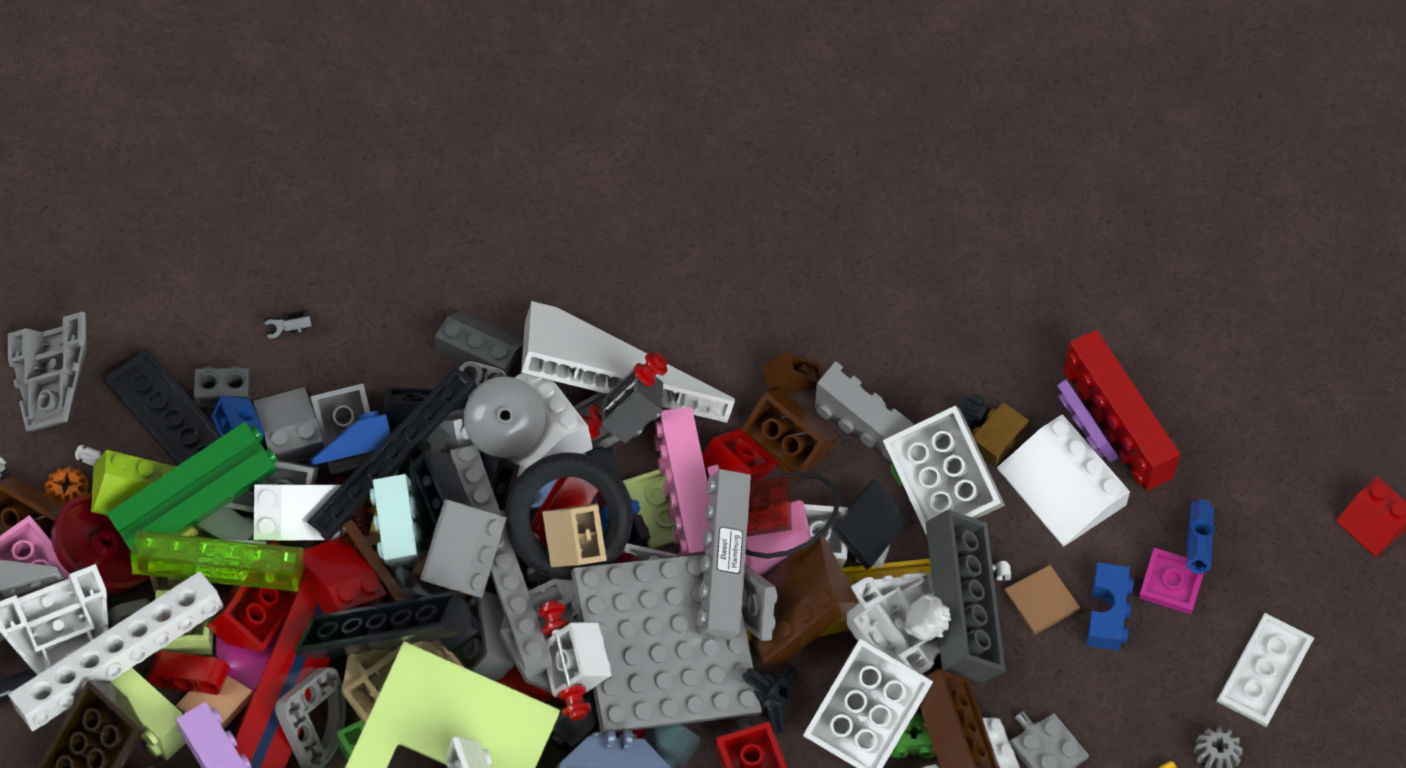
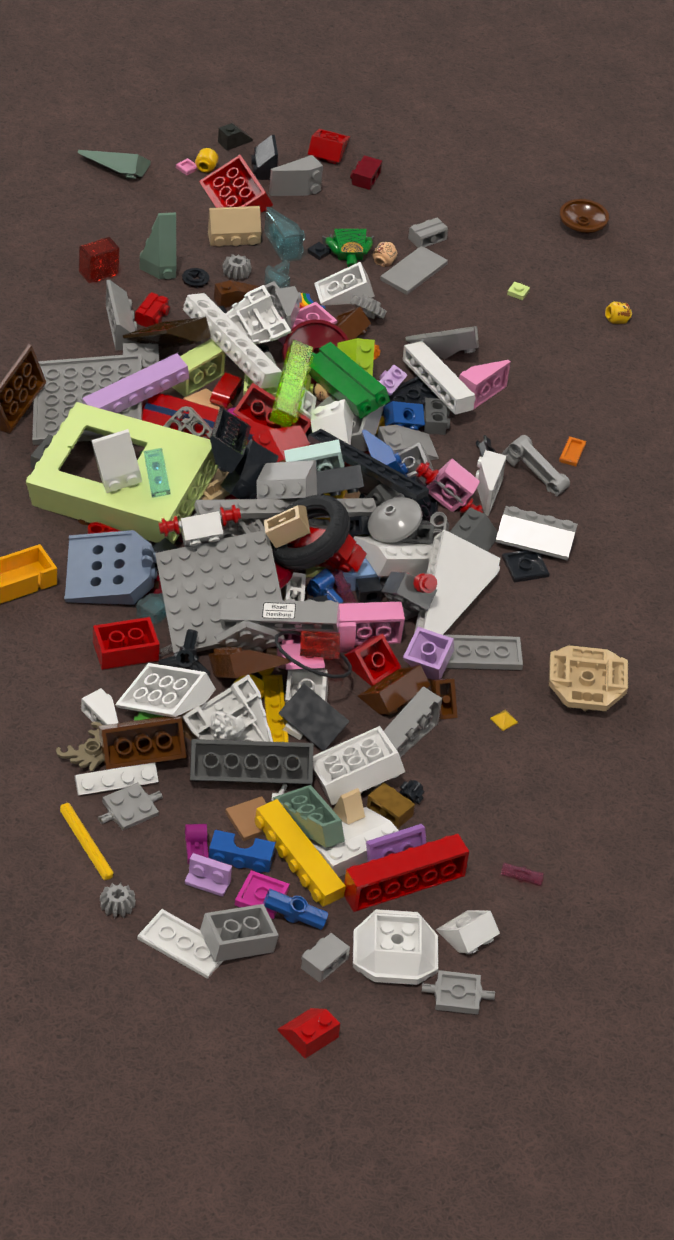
camera: 90 degrees right, 15 degrees down
white piece [75,445,101,466] -> none
none -> clear light blue tile [143,448,171,498]
none -> magenta plate [185,824,209,864]
none -> lavender bracket [185,853,232,896]
none -> light grey brick [200,904,279,962]
none -> yellow brick [254,799,346,907]
none -> sand green wedge [273,785,345,848]
none -> light grey brick [301,933,350,983]
none -> tan slope [333,788,365,825]
none -> white piece [353,909,438,985]
none -> lavender bracket [379,365,407,396]
none -> white brick [403,341,475,414]
none -> lavender slope [403,627,454,679]
none -> bright pink brick [415,459,483,513]
none -> light grey plate [422,970,495,1015]
none -> white slope [436,910,500,954]
none -> light grey plate [444,635,523,670]
none -> bright pink slope [459,360,511,410]
none -> white slope [475,450,506,516]
none -> yellow slope [490,710,518,731]
none -> slope [496,506,578,560]
none -> clear pink pin [501,862,544,886]
none -> light grey piece [502,435,570,496]
none -> black tile [502,550,550,583]
none -> tan piece [549,646,628,711]
none -> orange tile [559,436,586,467]

